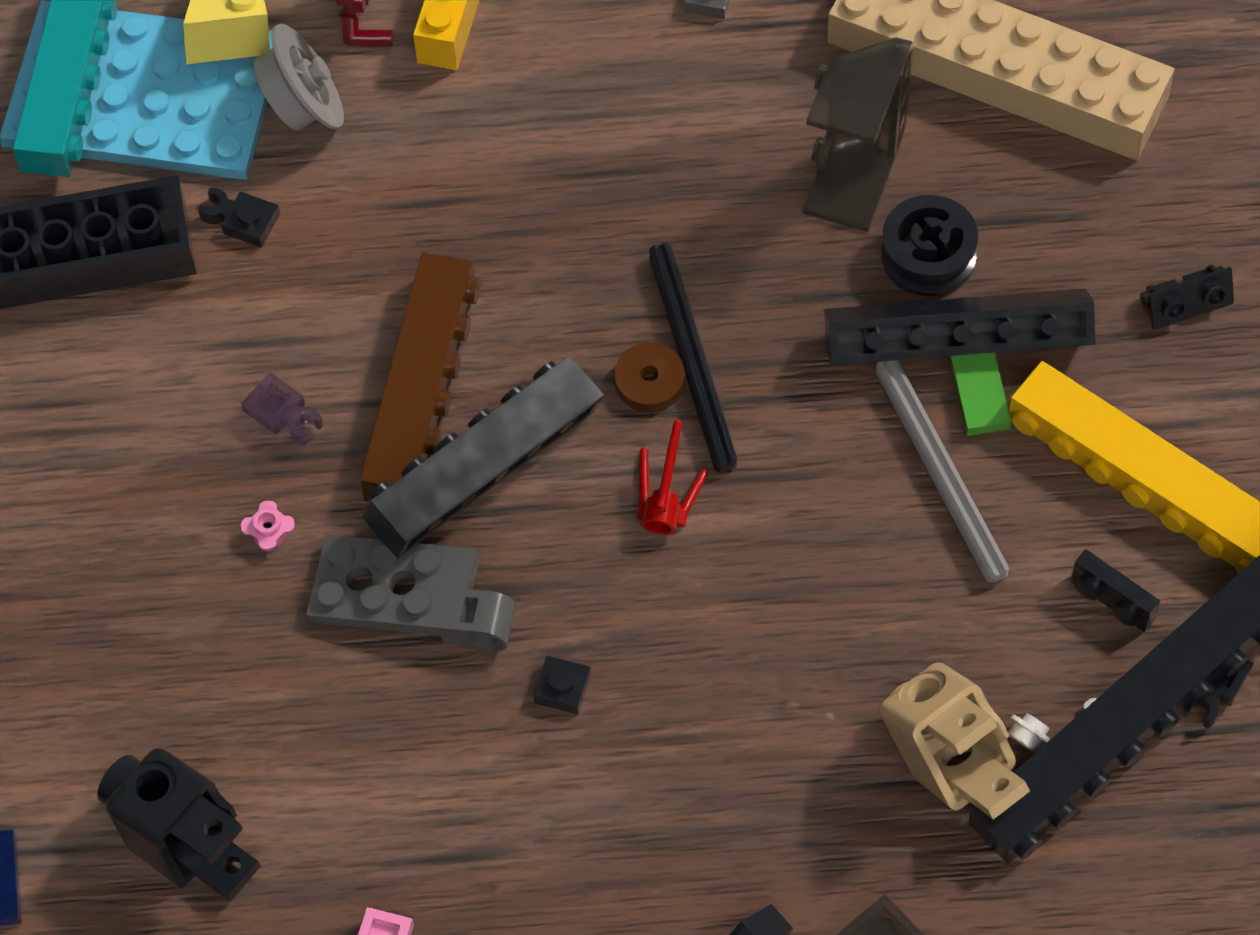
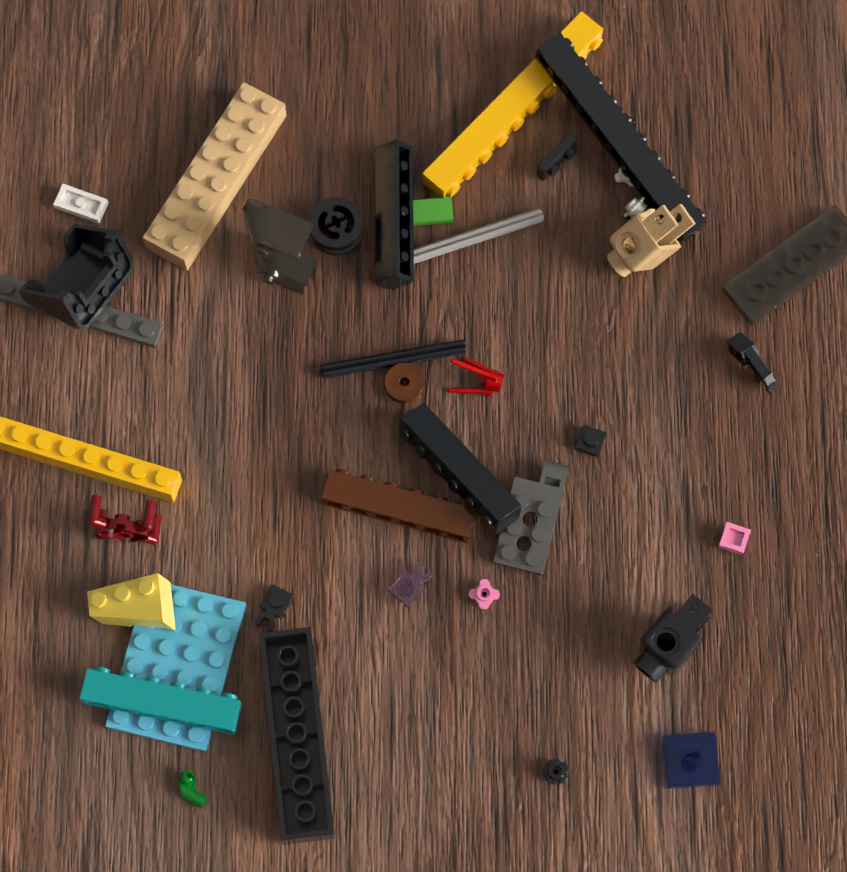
camera: 90 degrees left, 10 degrees up
light grey wheel [254,24,344,131] -> none
black hinge [1140,265,1234,330] -> none

